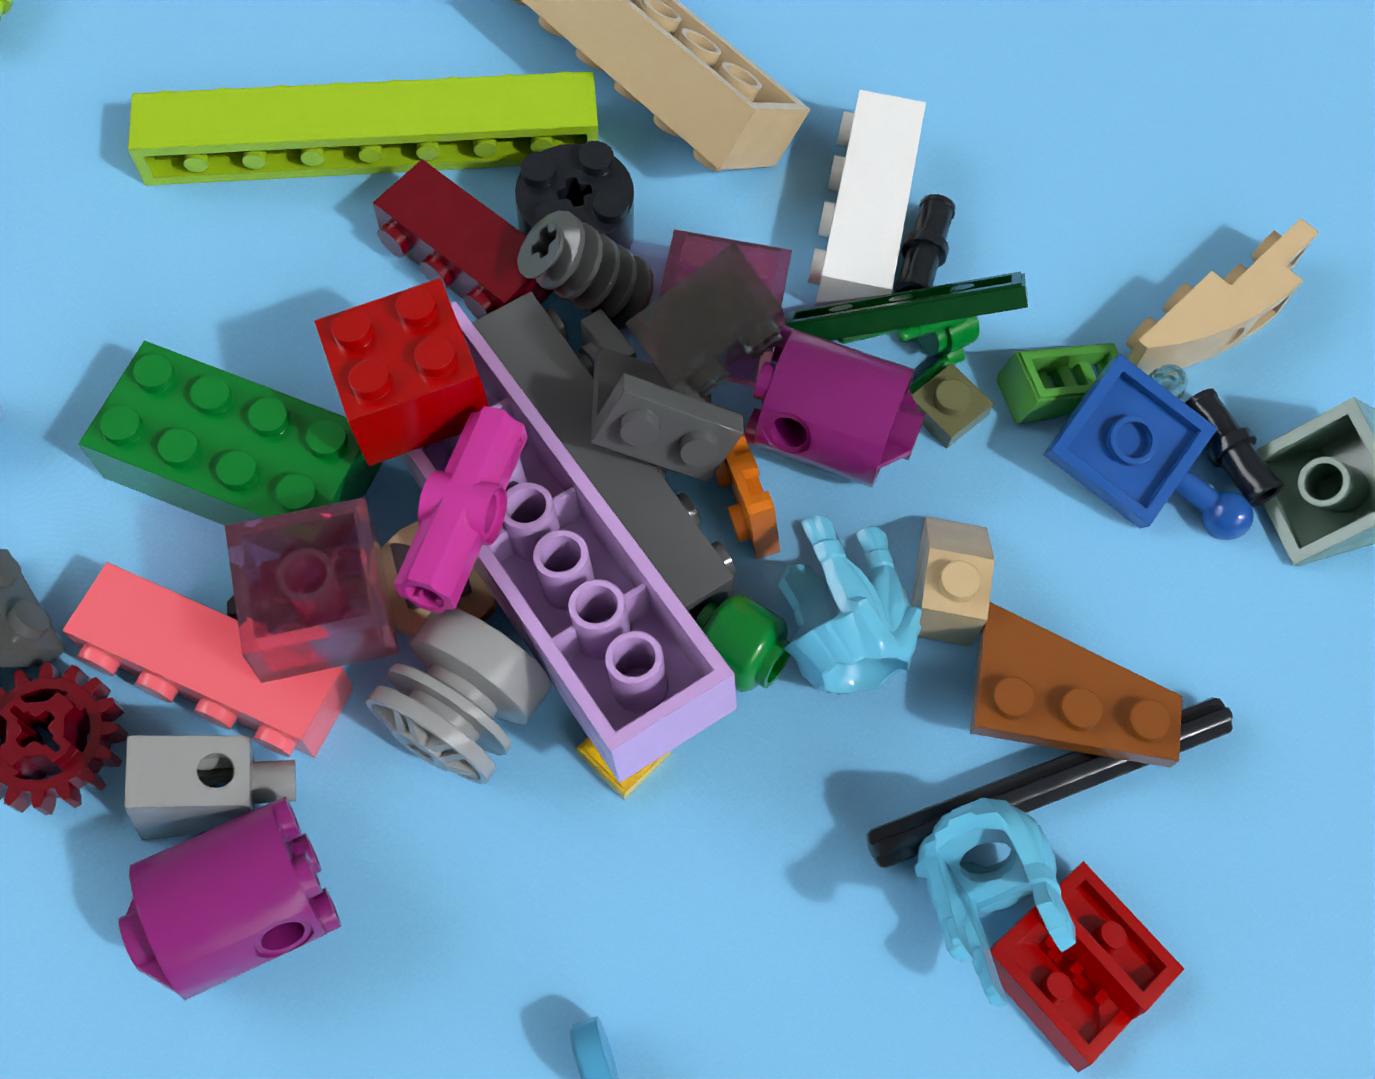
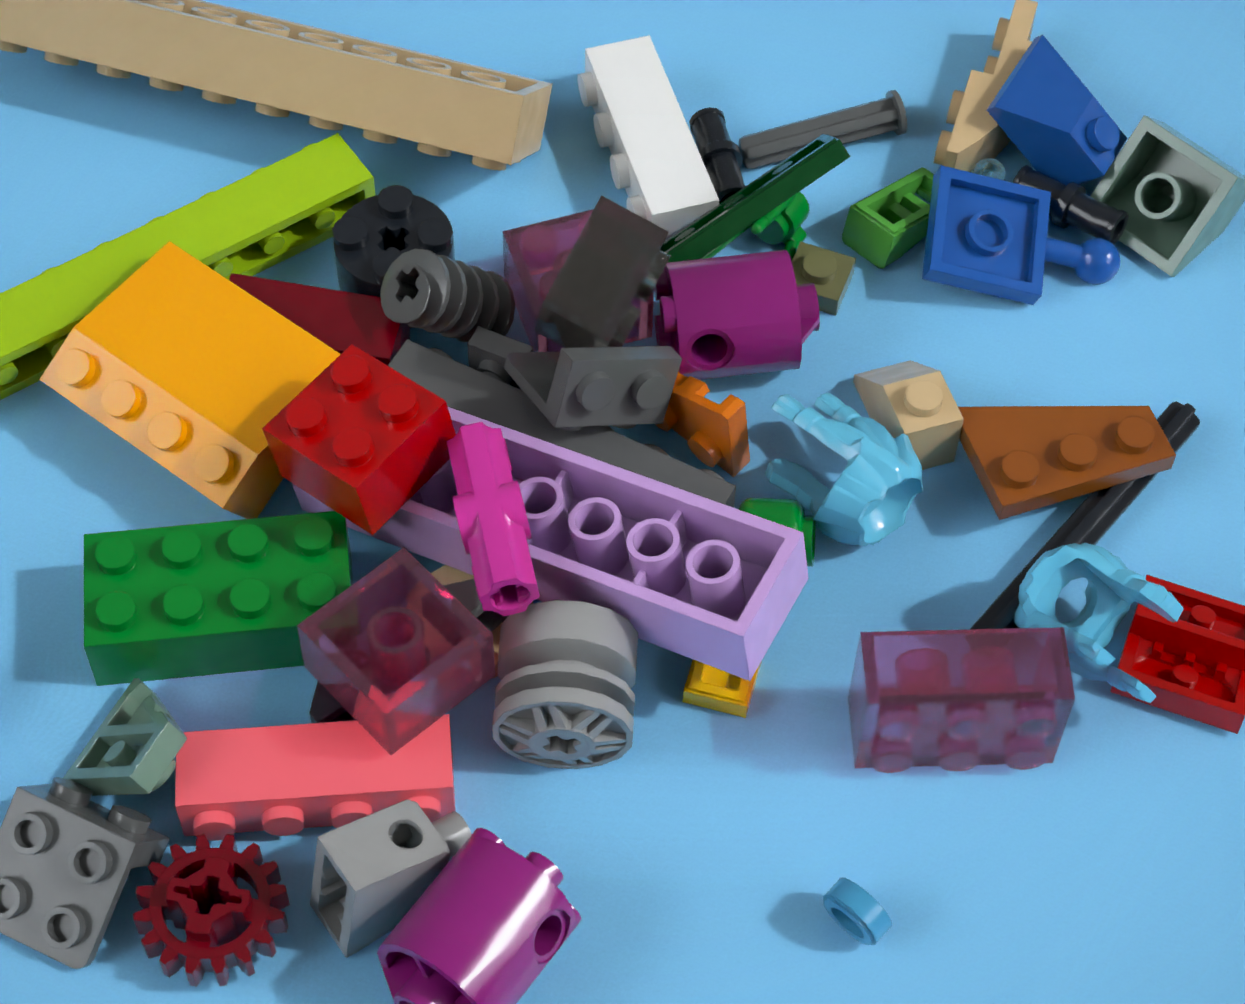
camera: 25 degrees left, 10 degrees down
none -> light orange slope [39,241,340,519]
none -> sand green wing [63,678,187,796]
none -> dark grey axle [738,90,907,169]
none -> clear pink brick [848,627,1075,773]
none -> blue slope [987,35,1127,185]

